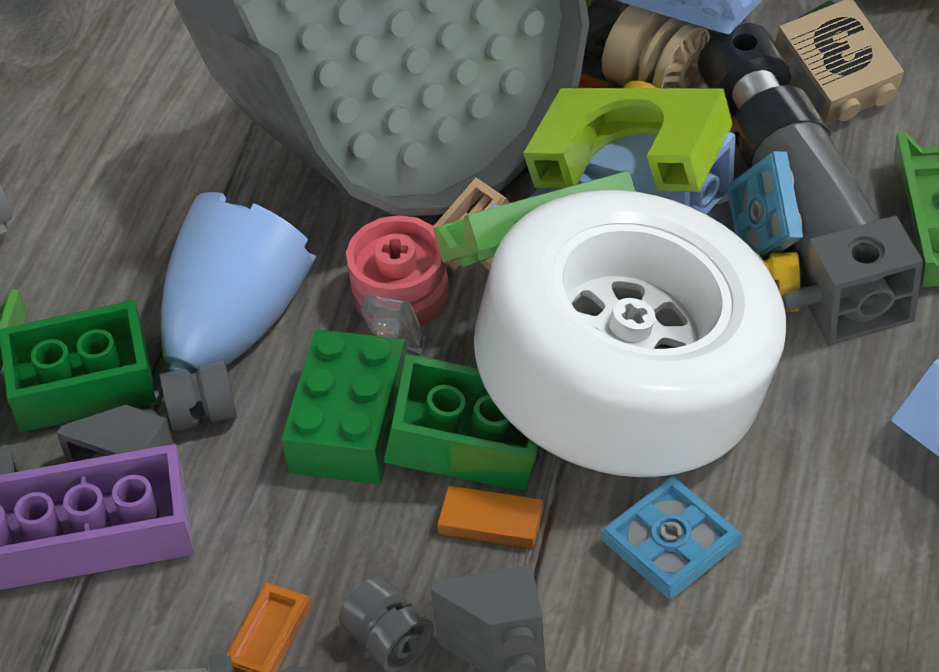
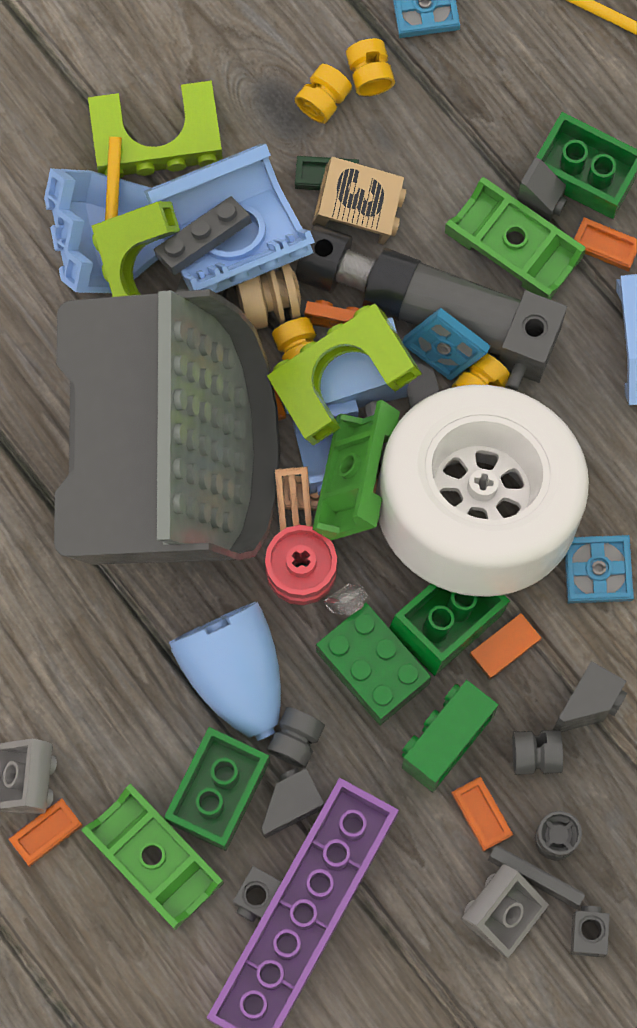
camera: 55 degrees left, 25 degrees up
none -> green brick [401,680,499,793]

